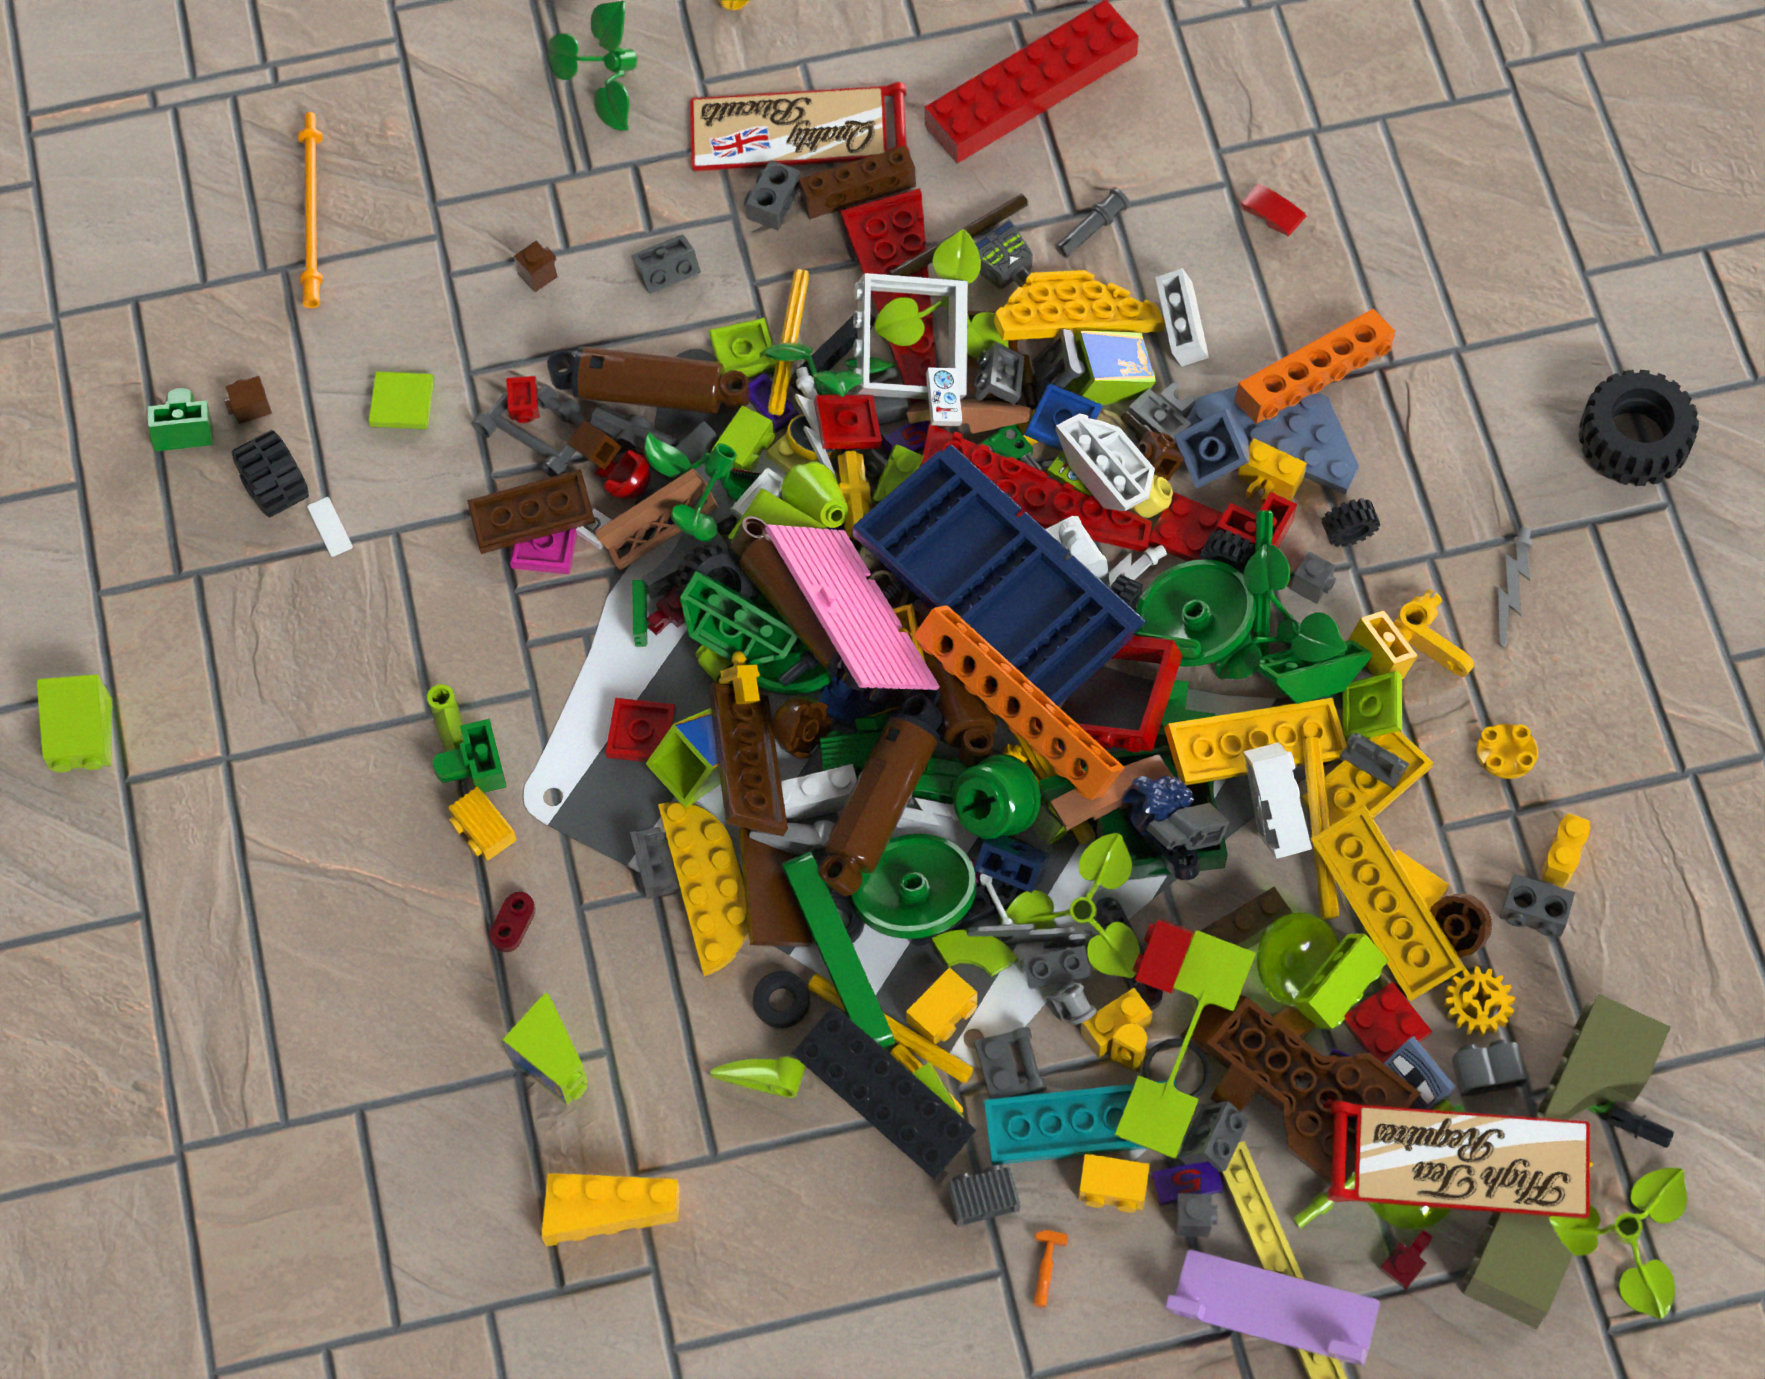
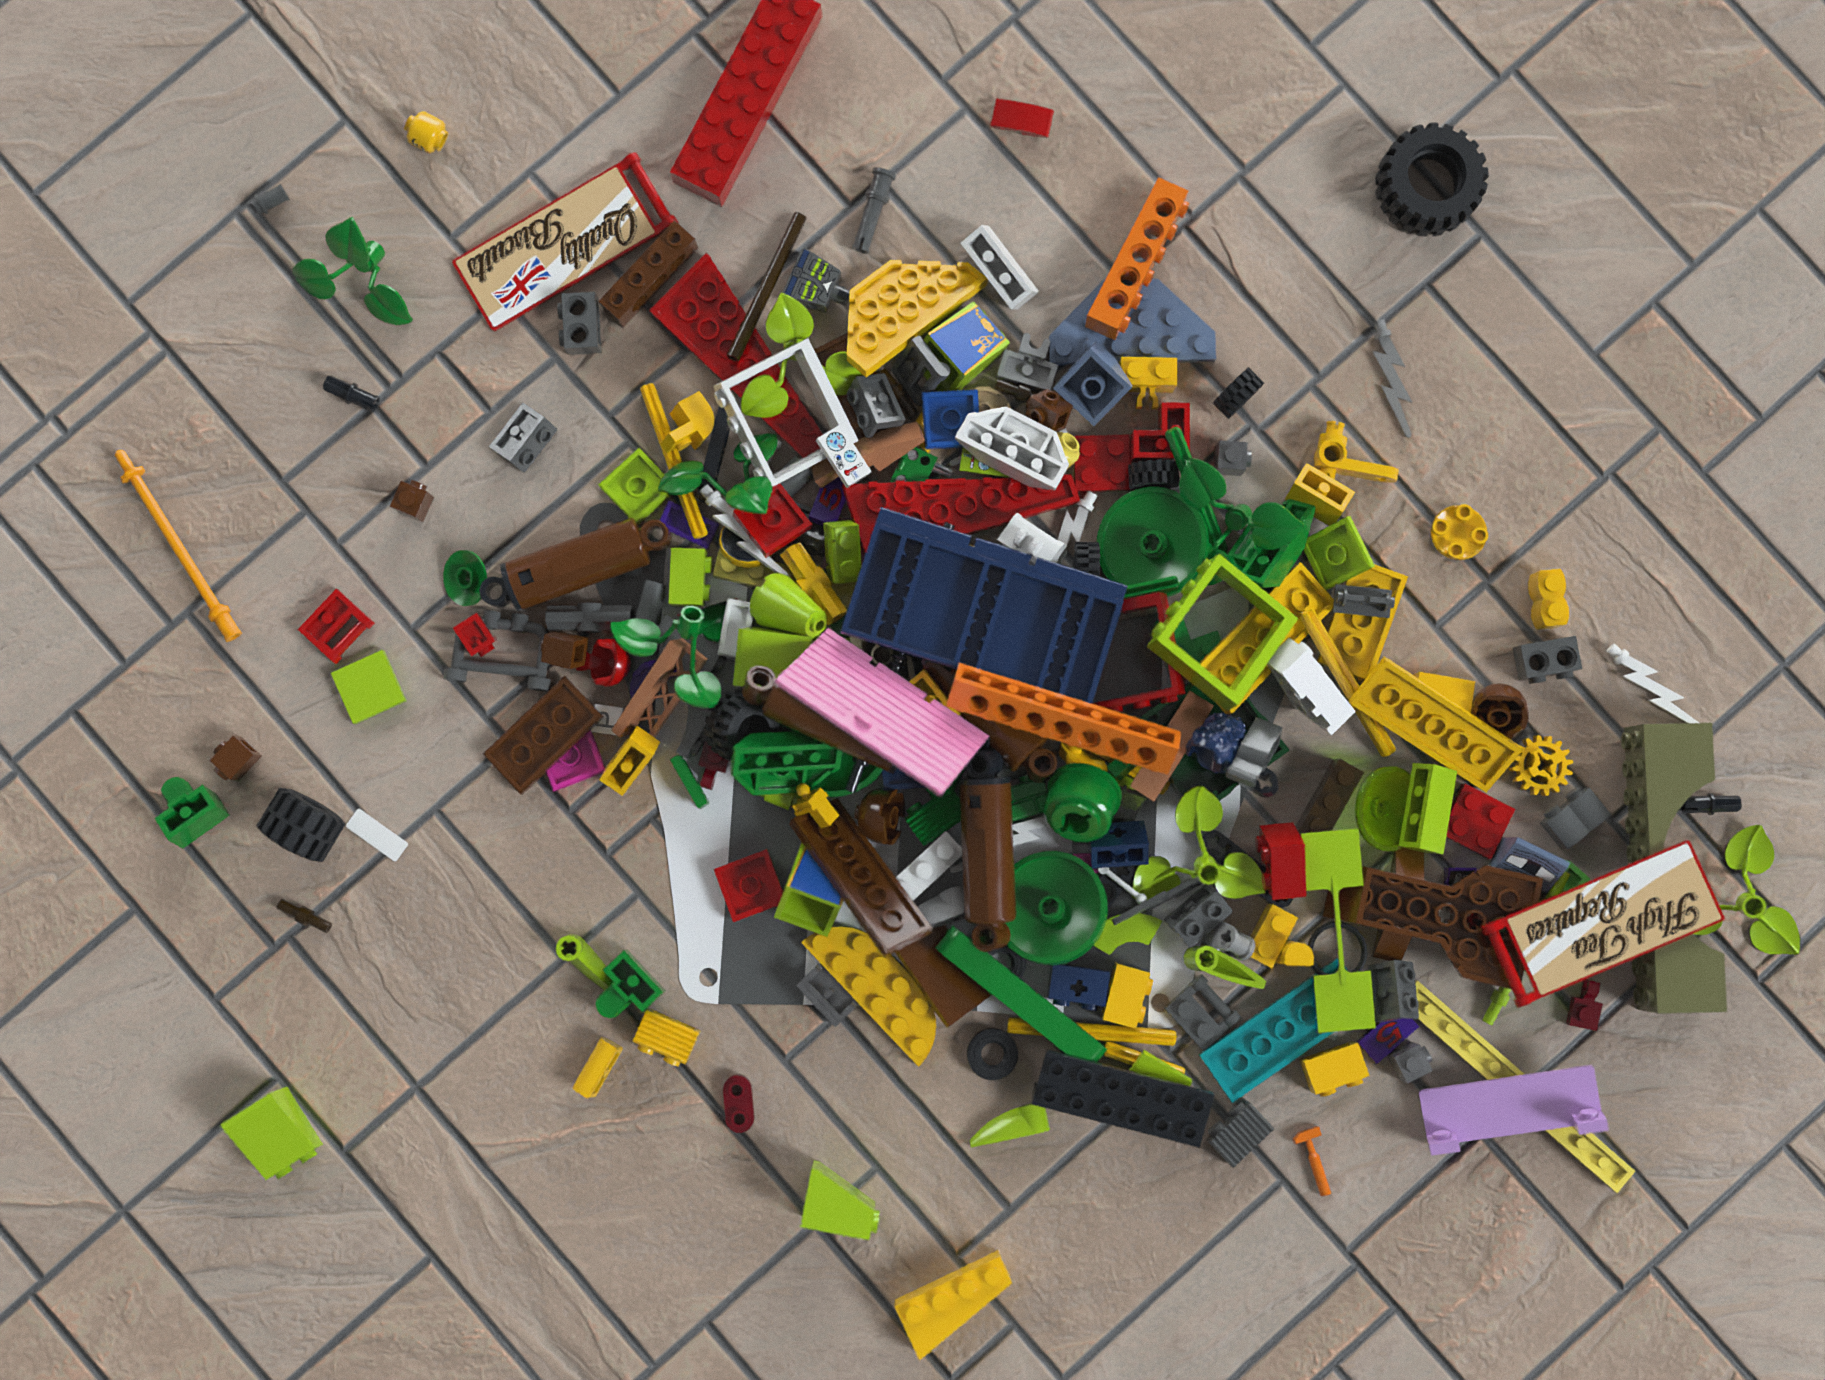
camera: 35 degrees left, 20 degrees up
none -> dark brown bar [276,899,332,933]
none -> red plate [297,588,375,664]
none -> black axle [323,375,380,413]
none -> green dish [443,550,487,606]
none -> yellow brick [572,1037,623,1098]
none -> yellow brick [599,726,660,796]
none -> yellow brick [661,391,714,453]
none -> dark blue brick [1046,964,1110,1011]
none -> lime window [1147,554,1298,711]
none -> lime piece [1183,945,1266,989]
none -> white piece [1606,644,1699,723]

